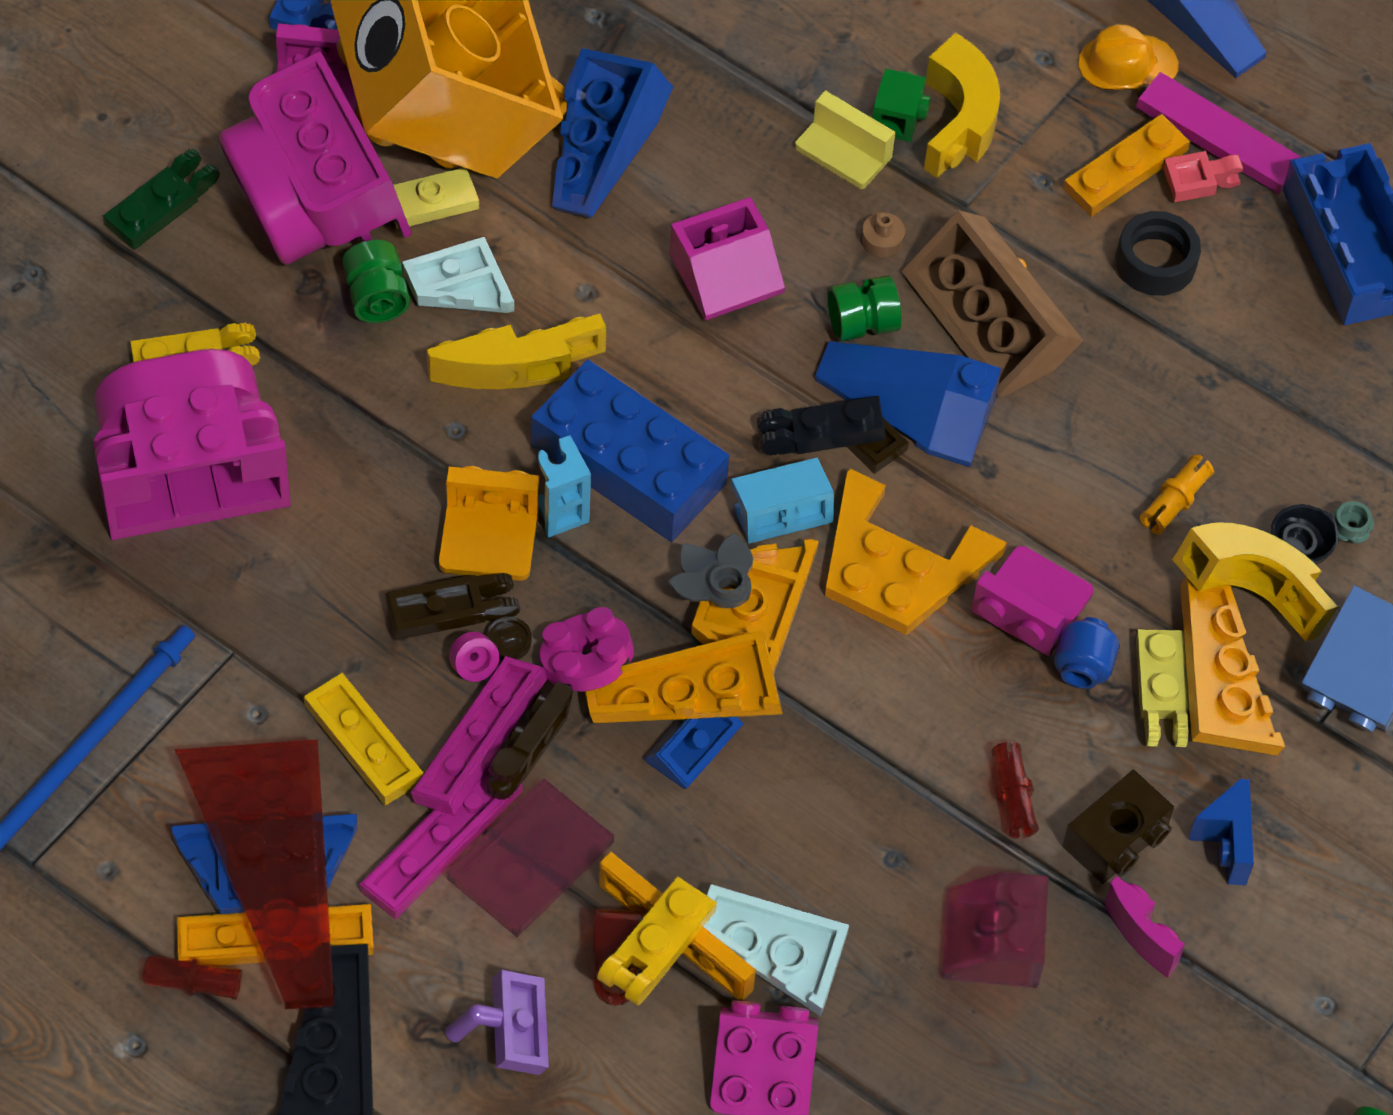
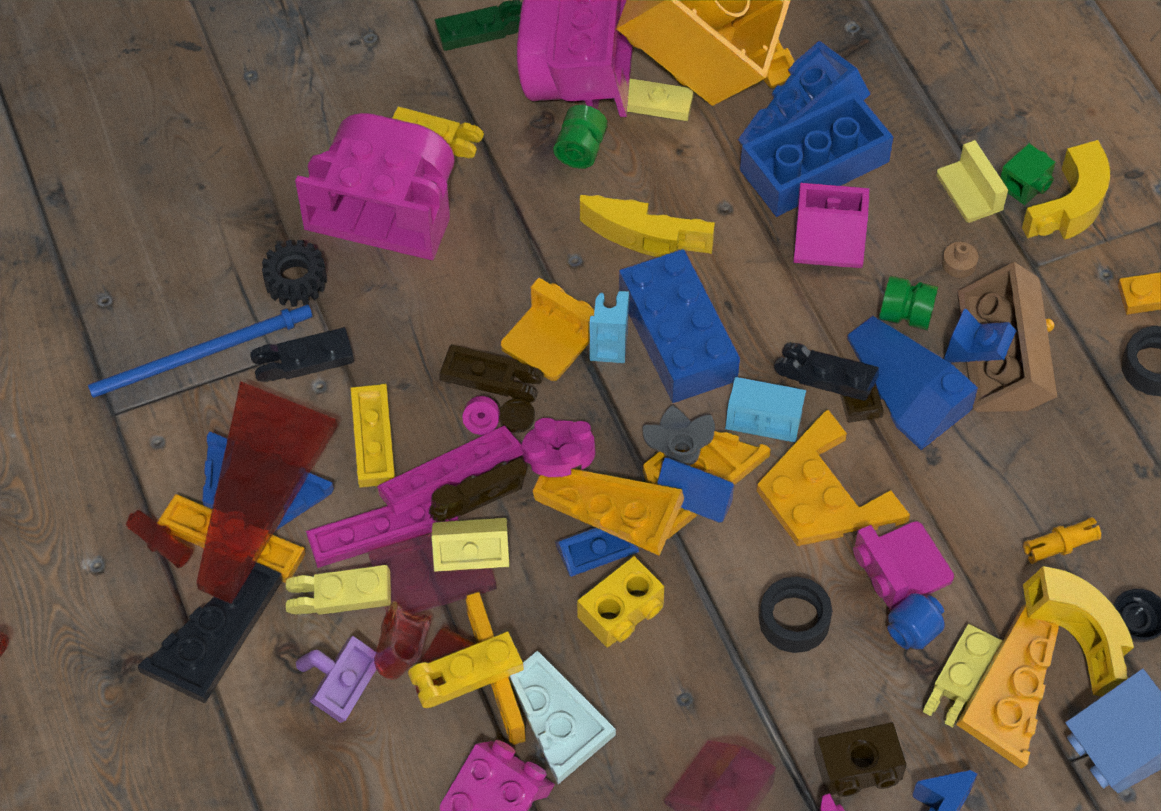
camera: 35 degrees right, 0 degrees up
light aqua wing [402,237,514,313] -> none
clear red pin [991,741,1039,838] -> none
none -> black hinge [250,327,354,382]
none -> black tyre [262,240,327,307]
none -> light yellow hinge [286,565,391,615]
none -> clear red piece [374,601,431,680]
none -> light yellow panel [432,518,509,572]
none -> yellow brick [577,556,665,648]
none -> blue slope [657,458,734,522]
none -> blue brick [740,91,894,217]
none -> black tyre [759,576,833,653]
none -> blue slope [944,309,1016,363]

